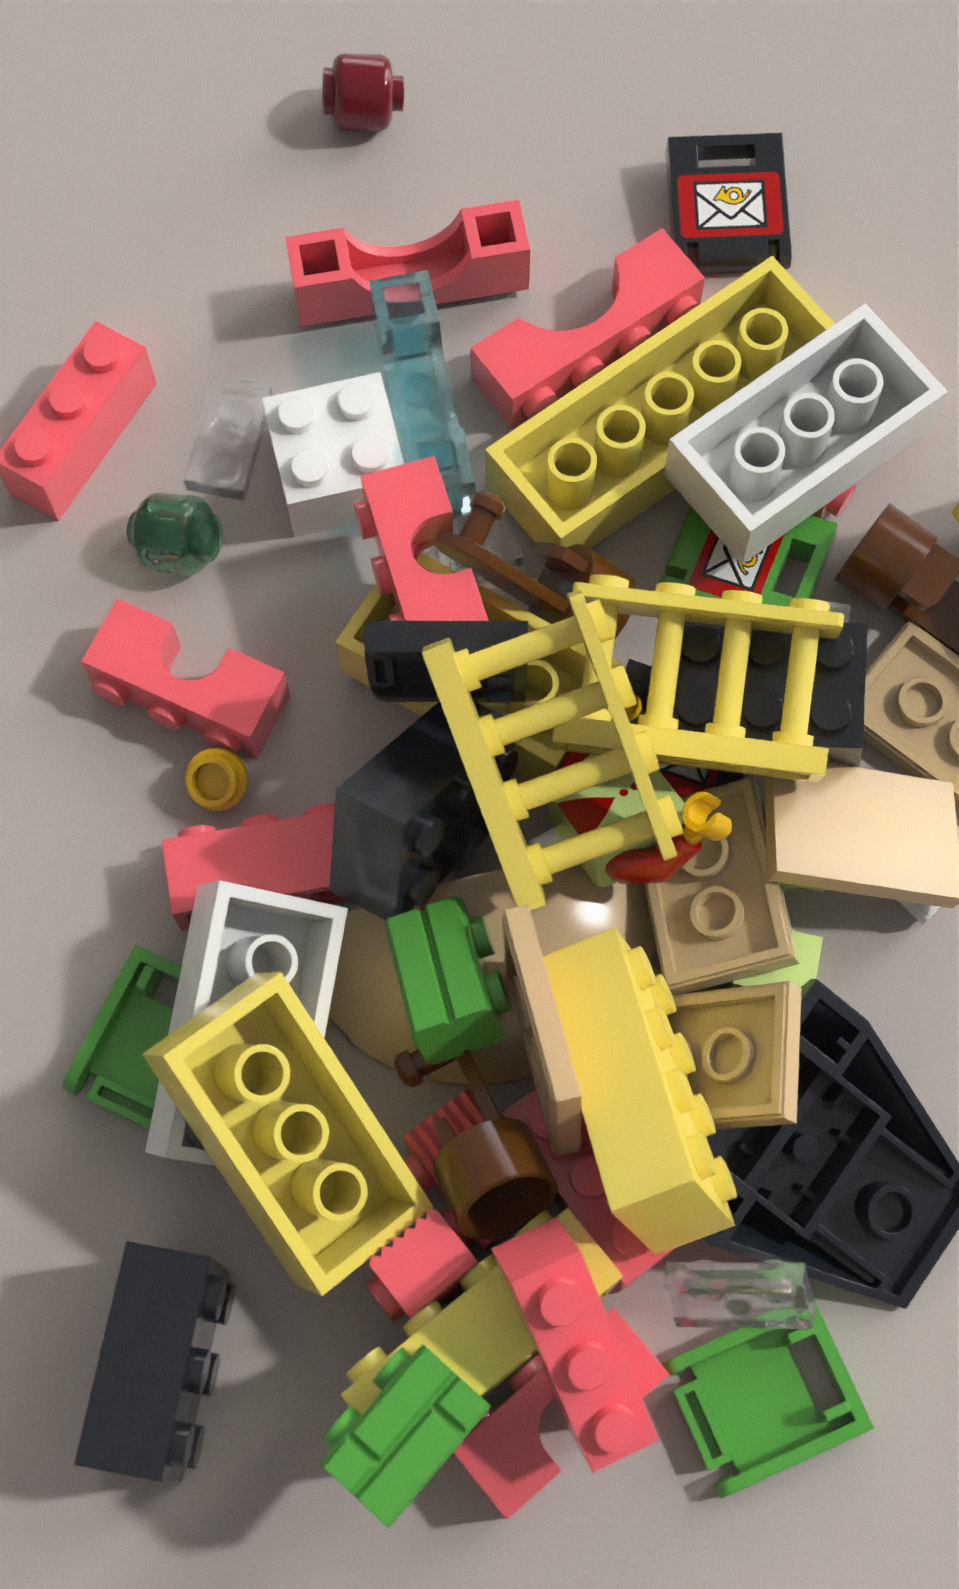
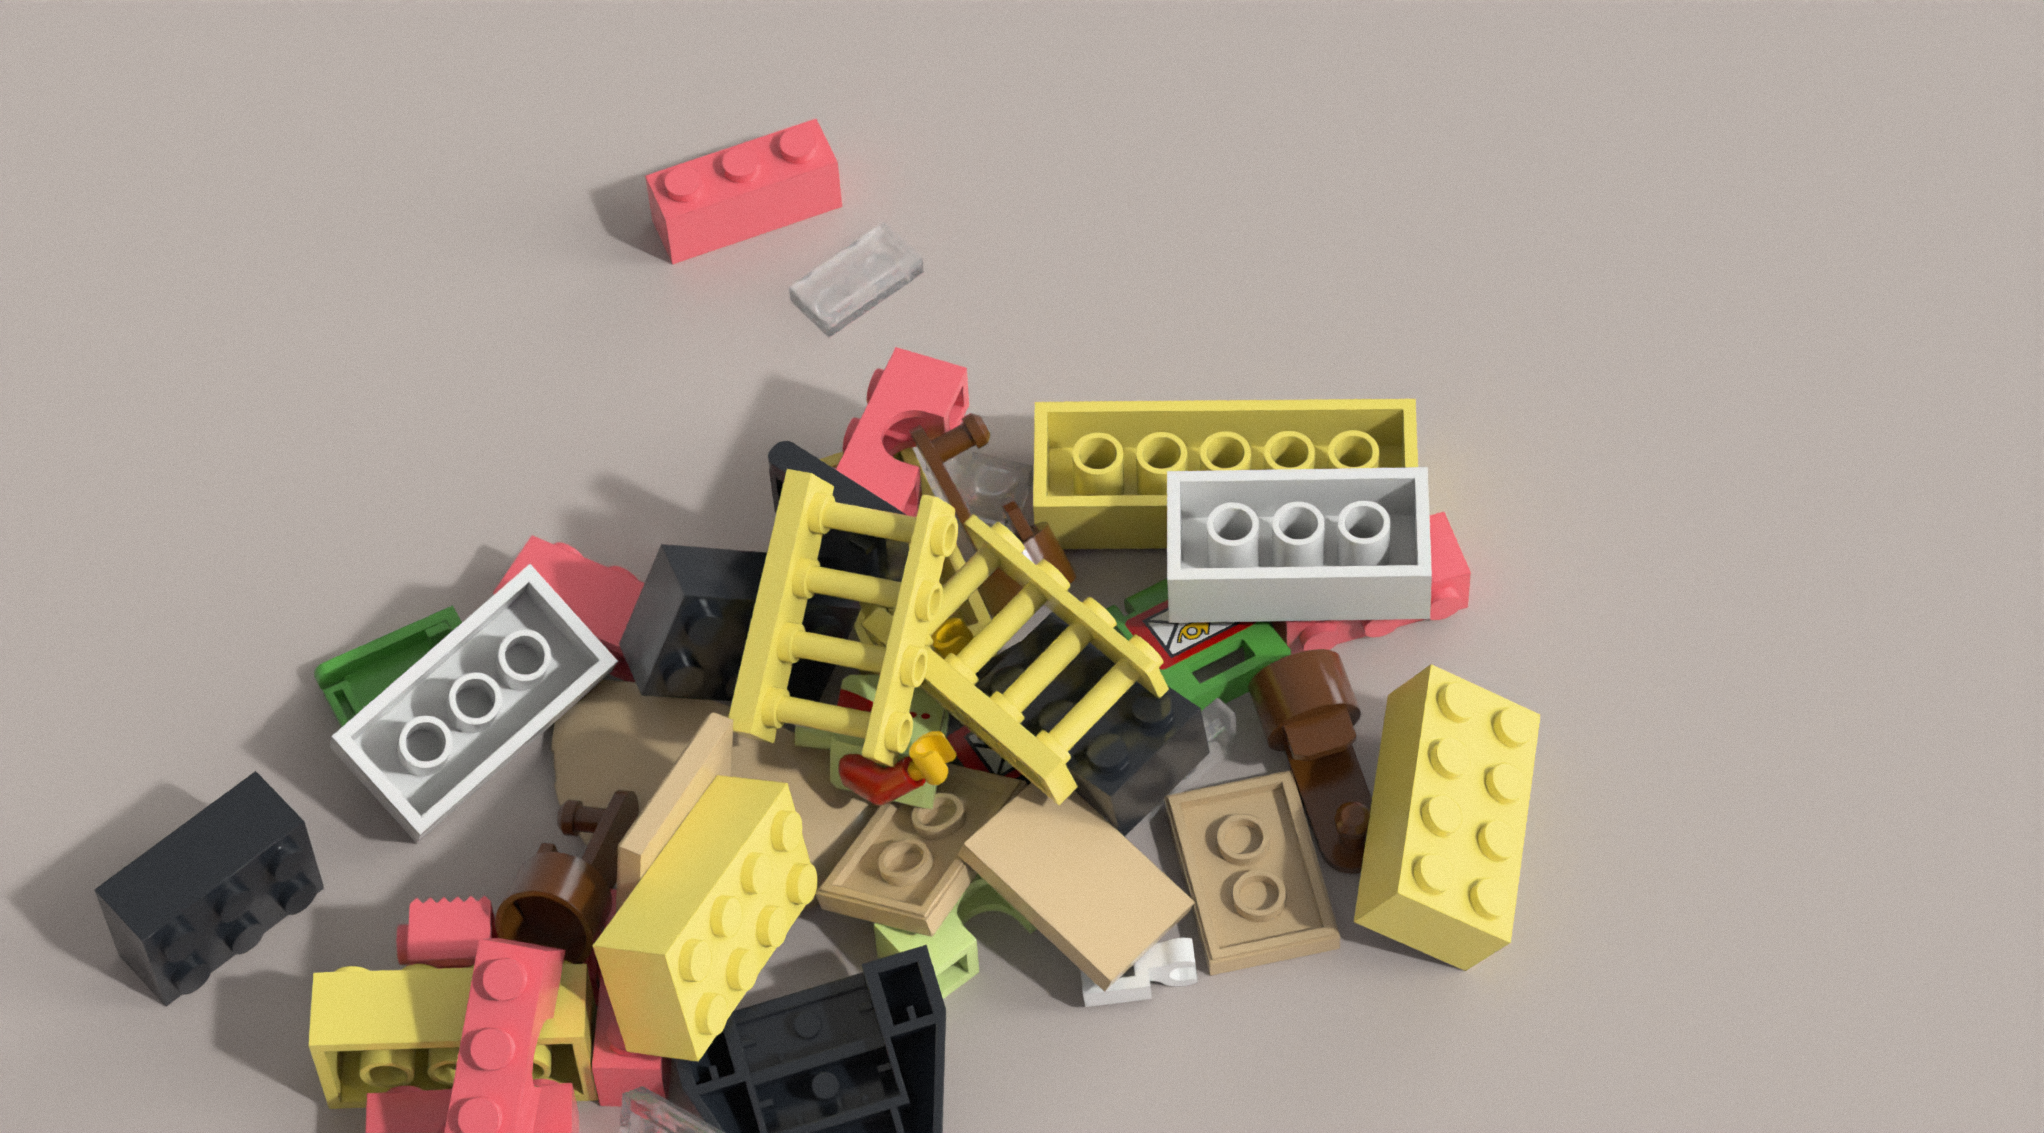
camera: 40 degrees right, 15 degrees down
coral arch [81,598,290,759] -> none
clear green head [127,492,223,575] -> none
light yellow brick [142,972,433,1296] -> none
yellow plate [185,747,249,811] -> none
white brick [262,372,404,537] -> none
coral arch [285,199,530,327] -> none
bright green brick [320,1344,491,1528] -> none
dark red head [322,53,404,131] -> none
clear light blue arch [369,270,476,519] -> none
bright green brick [385,896,511,1065] -> none
coral arch [470,228,705,429] -> none
container [665,133,792,274] -> none
tan tile [667,981,802,1130] -> none

